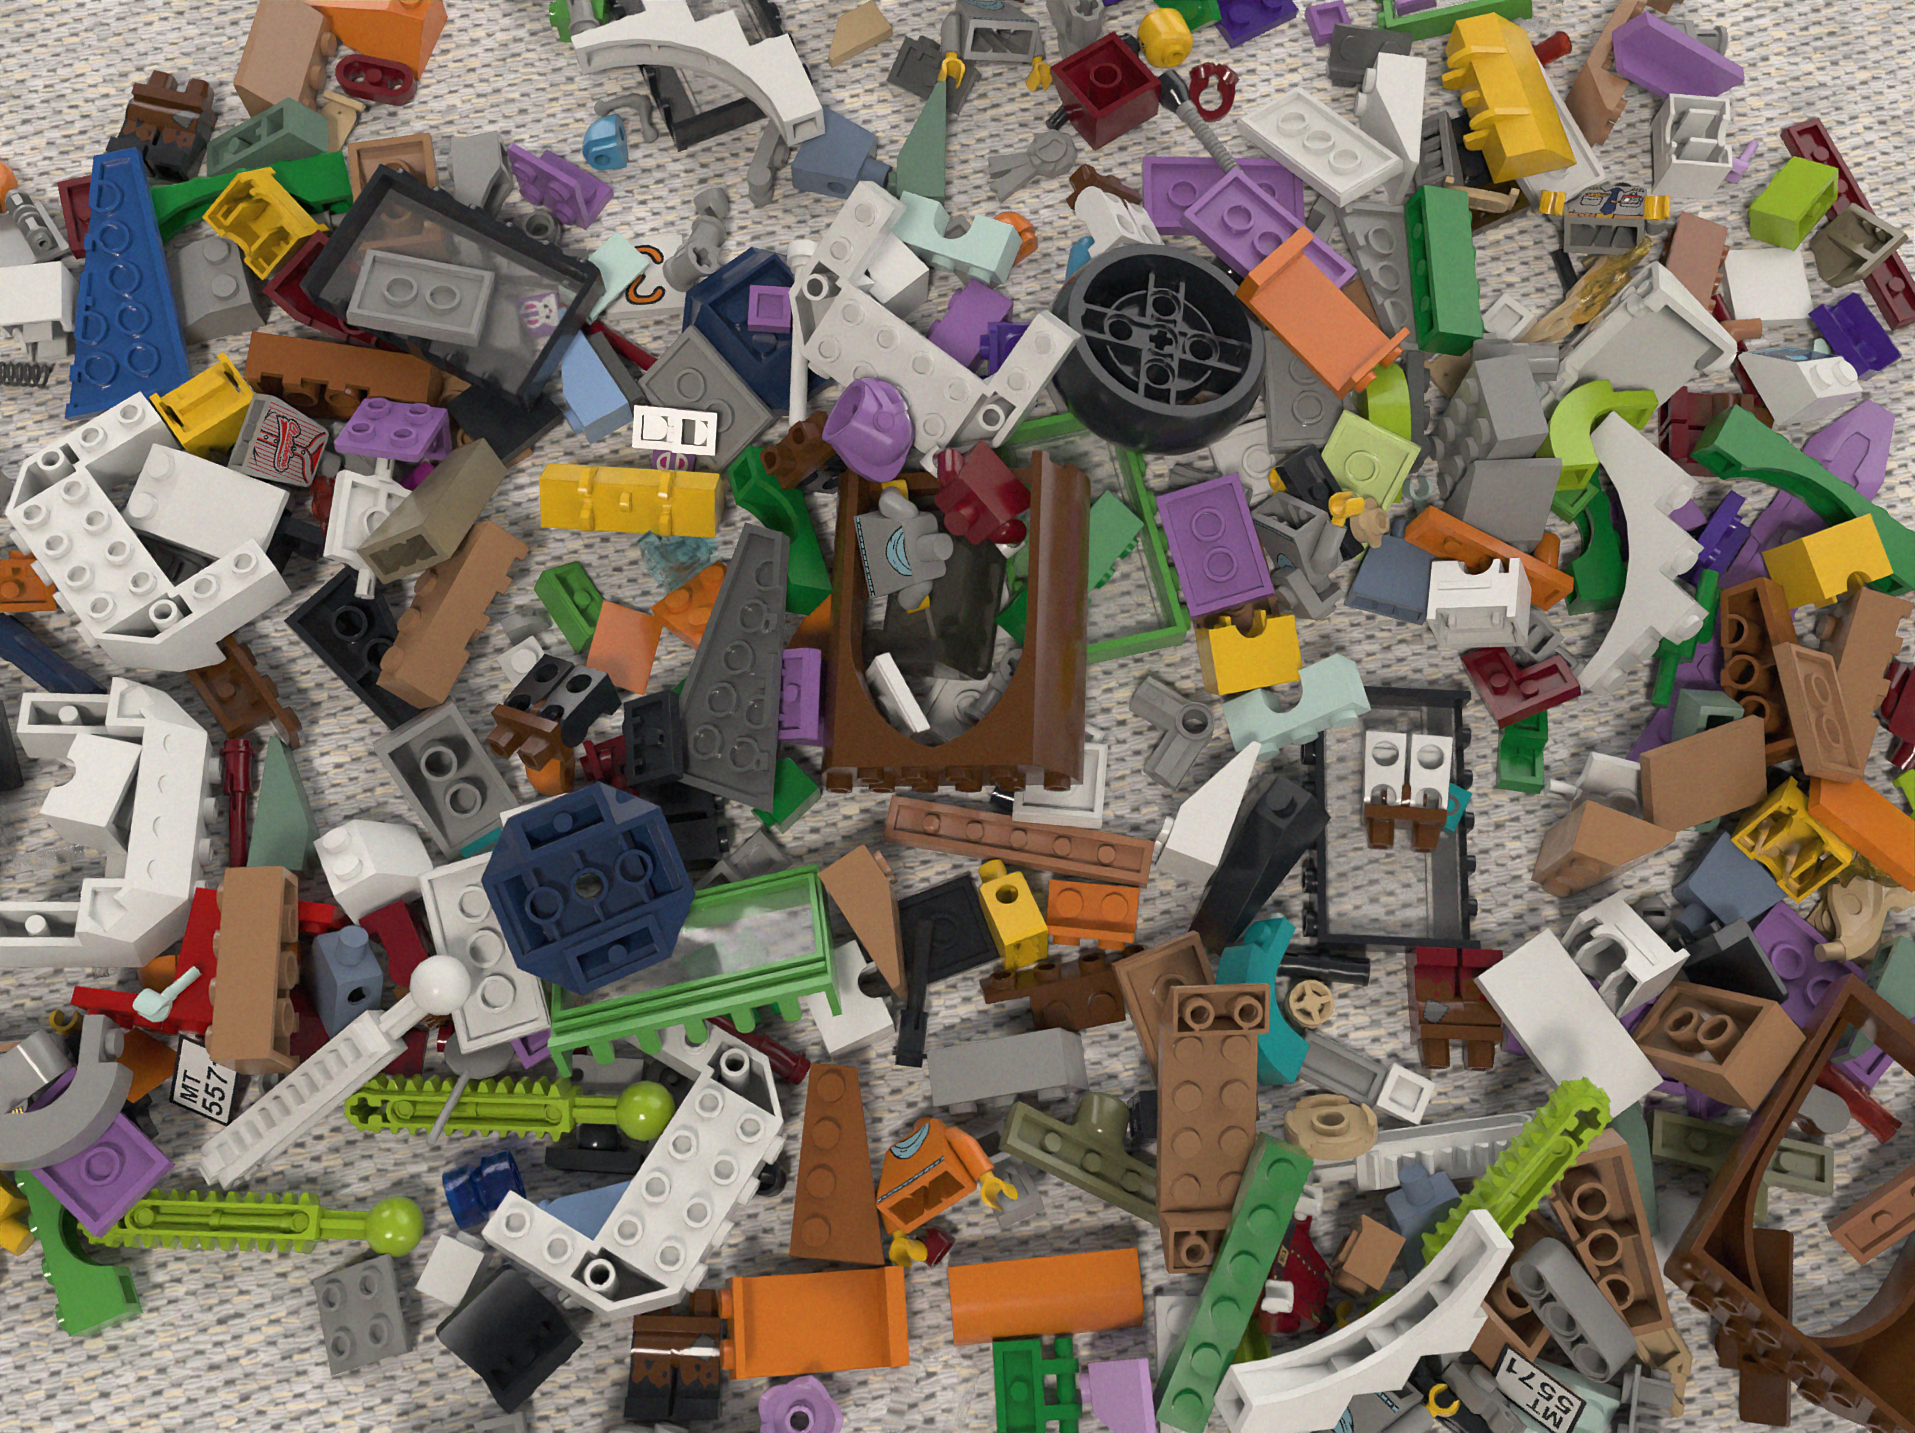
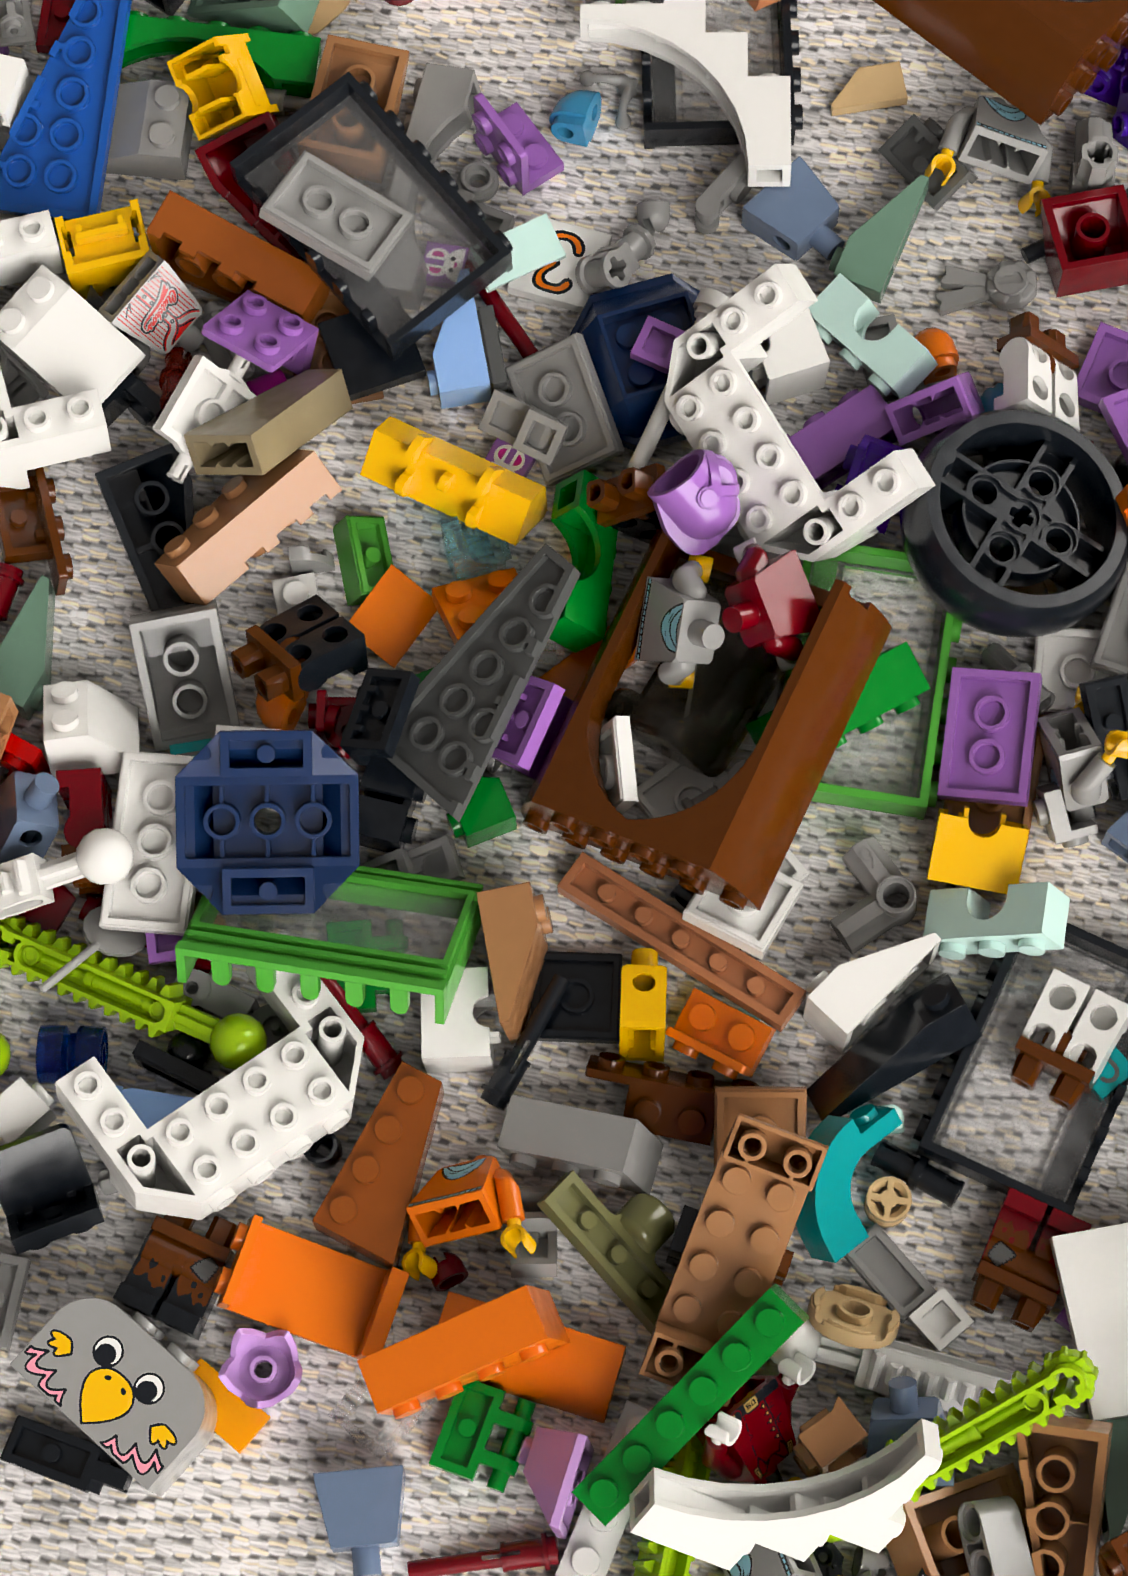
camera: 30 degrees right, 0 degrees up
none -> orange wedge [357,1285,570,1419]
none -> medium lavender torso [884,371,985,446]

